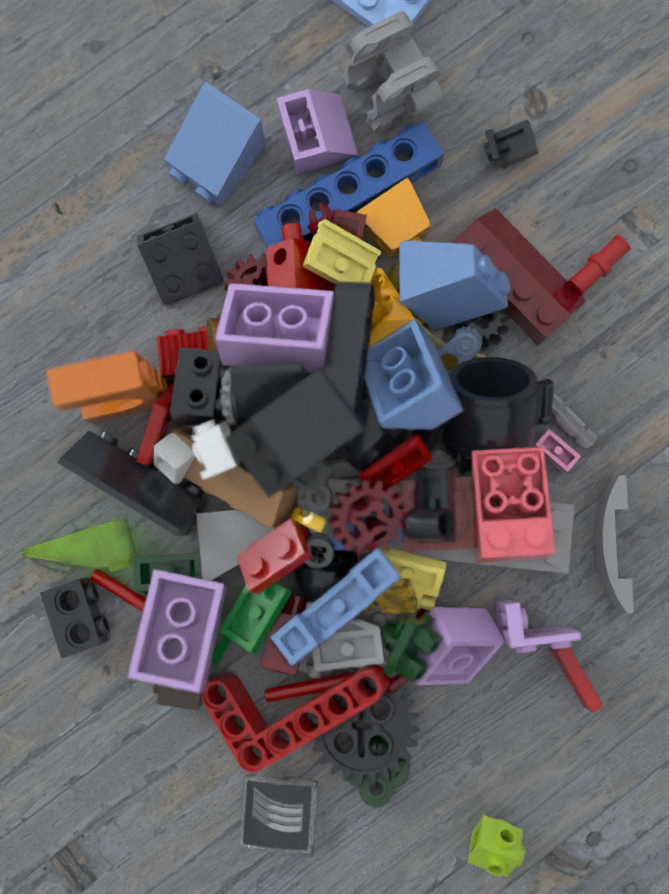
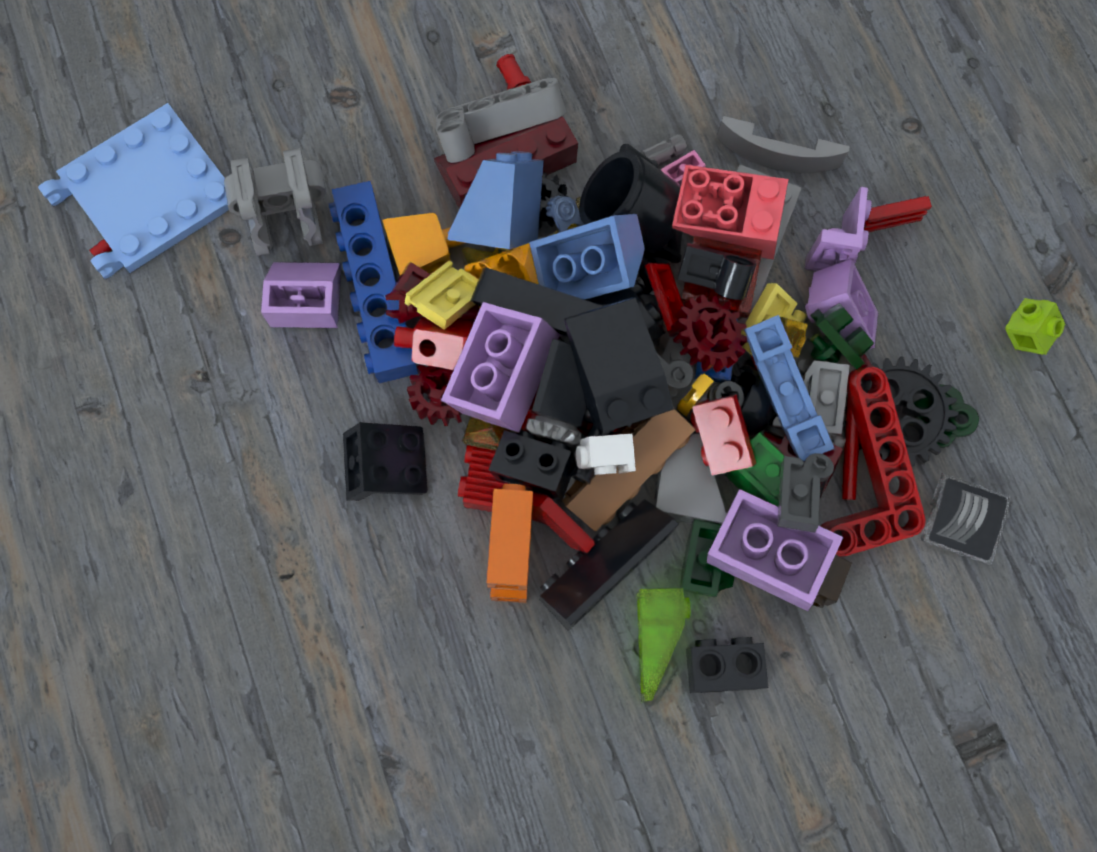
camera: 80 degrees left, 10 degrees down
red bar [90,568,147,612] -> none
white slope [154,433,195,485] -> none
medium blue slope [164,82,266,207] -> none
black bracket [484,120,539,169] -> none
none -> light grey beam [436,78,566,163]
none -> dark grey hinge [777,453,834,533]

